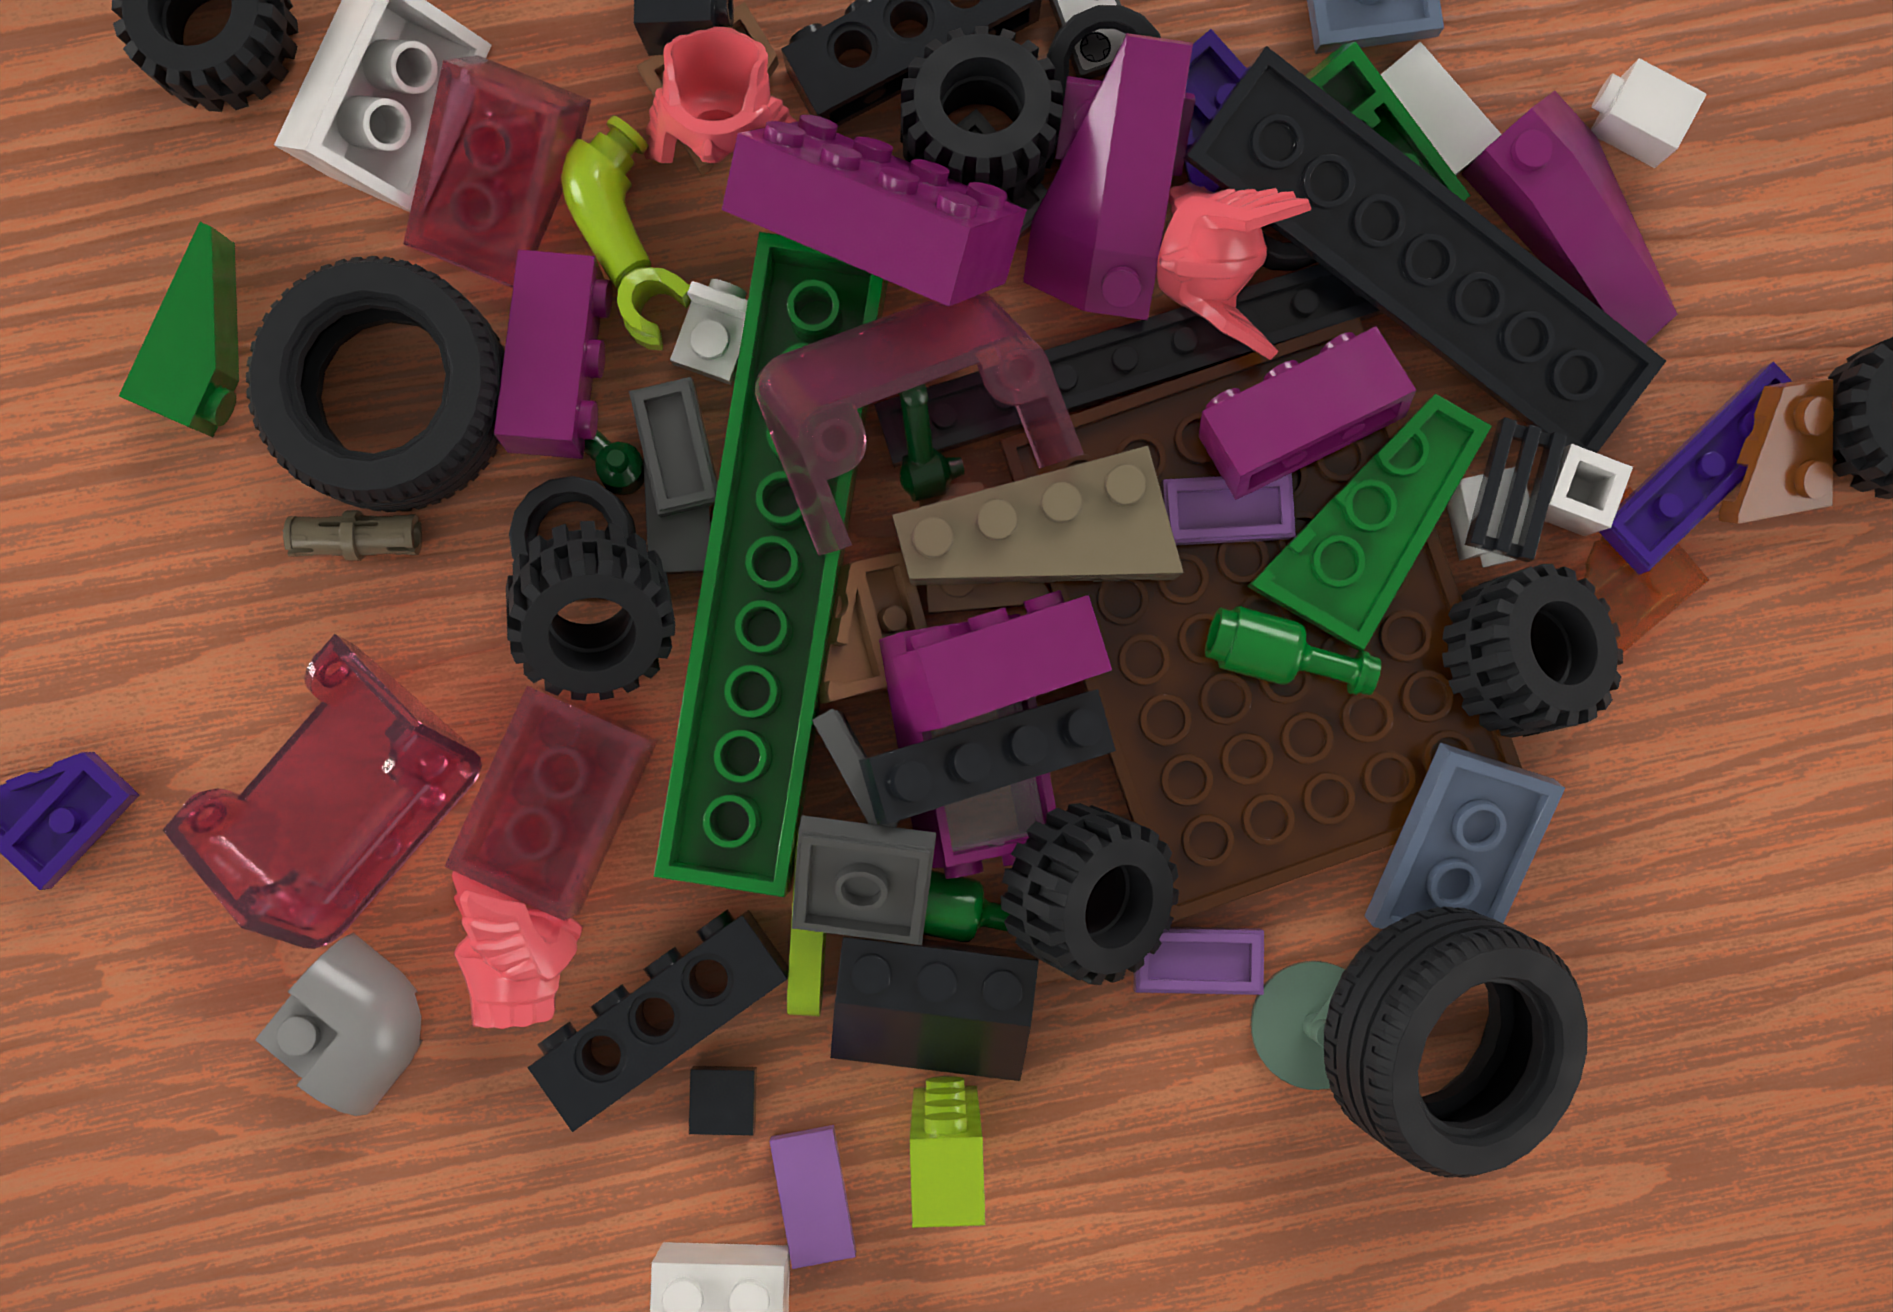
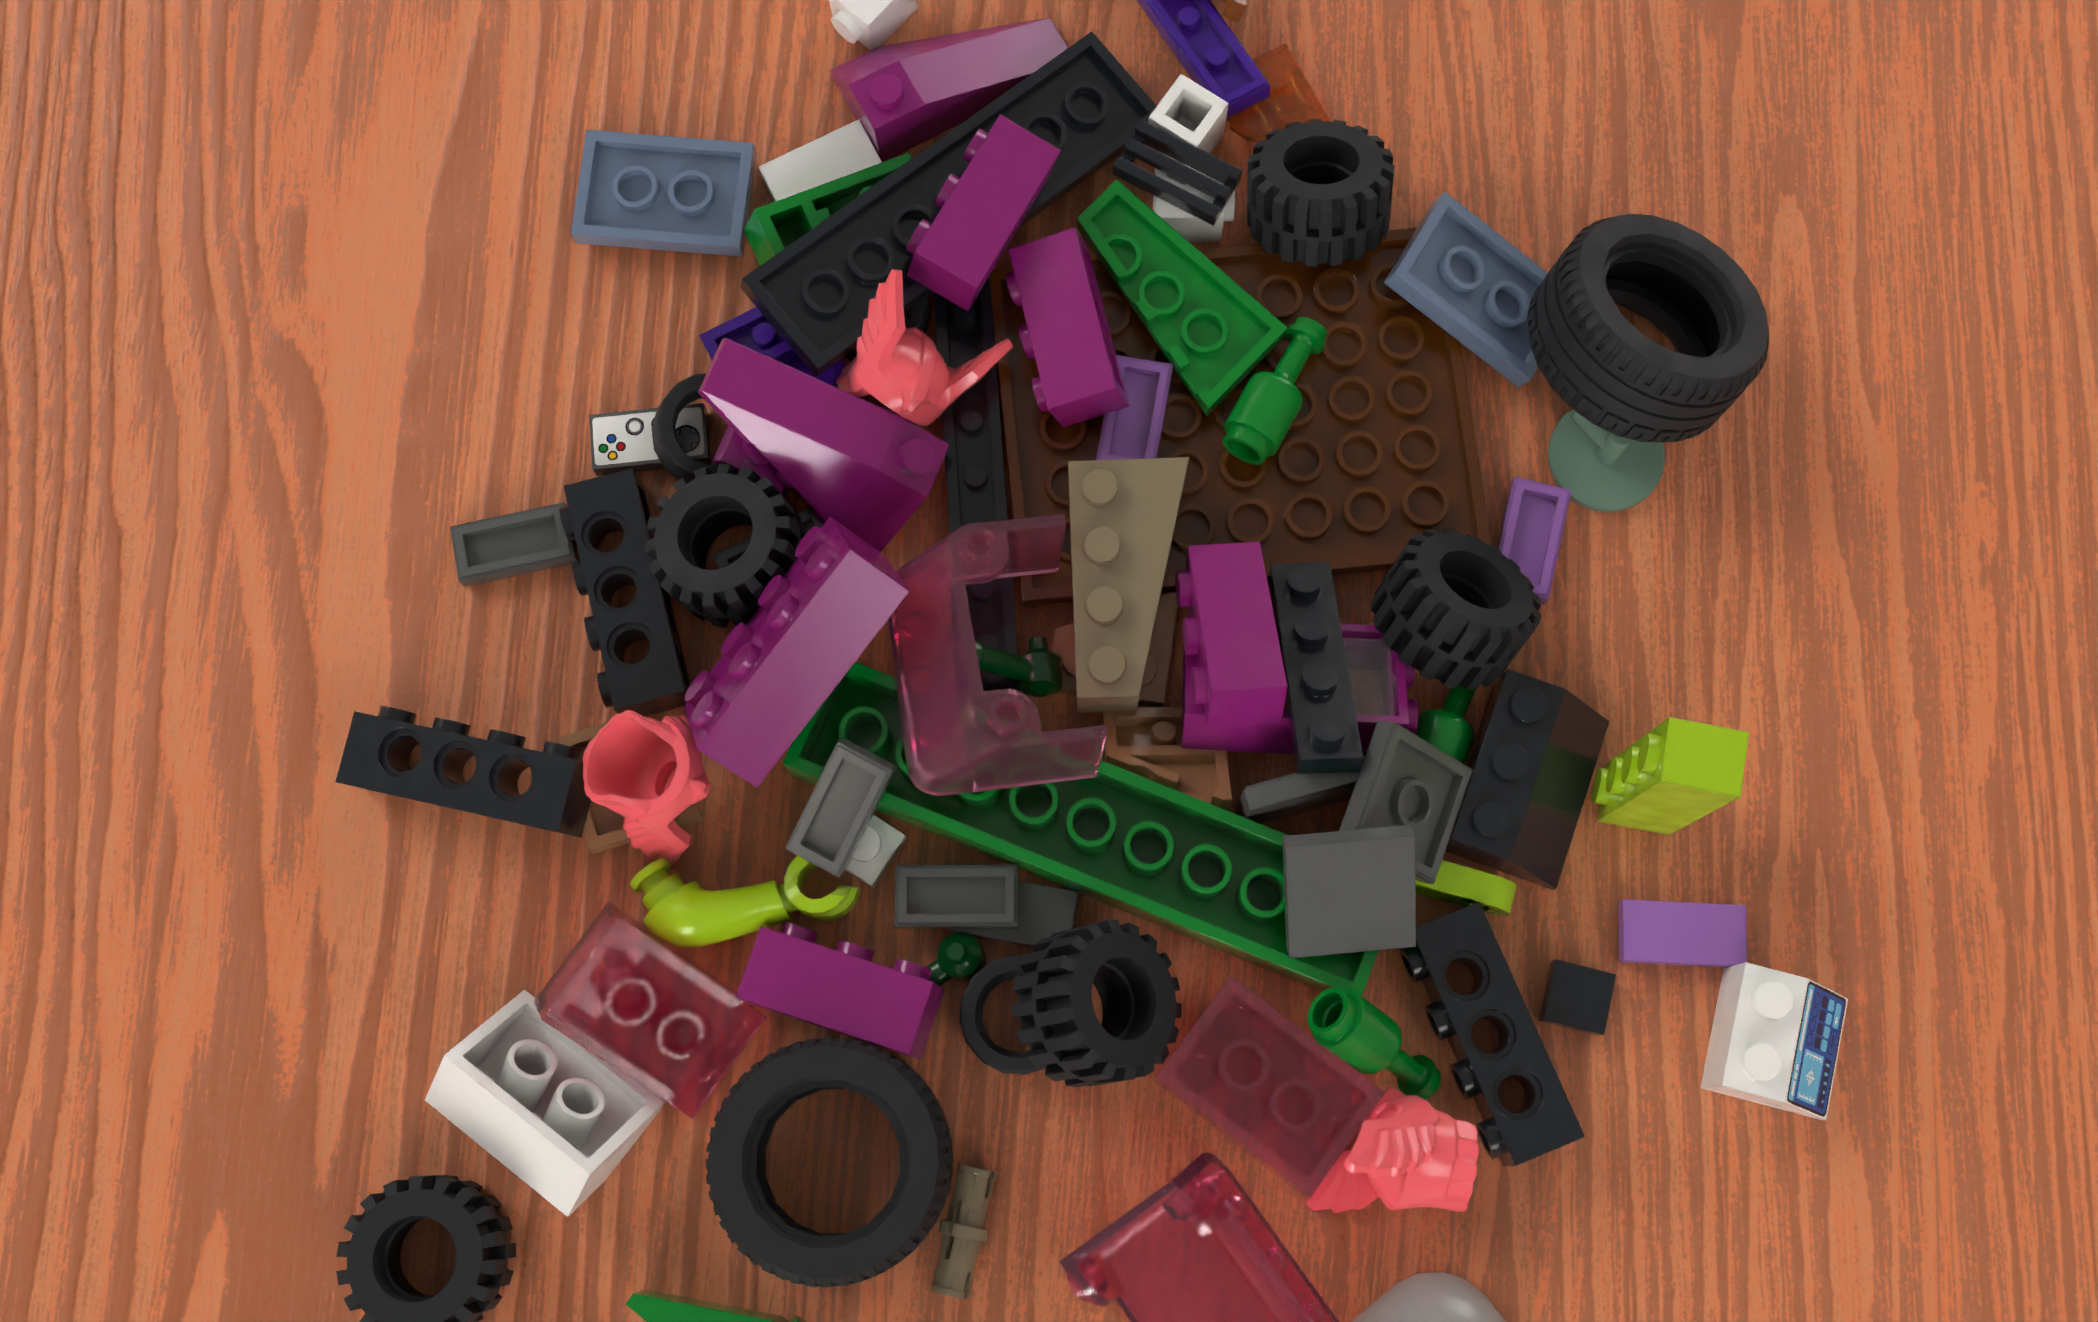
camera: 70 degrees left, 10 degrees down
none -> dark grey tile [785,738,897,878]
none -> magenta brick [906,114,1061,311]
none -> dark grey tile [1282,825,1416,958]
none -> green piece [1307,987,1441,1099]

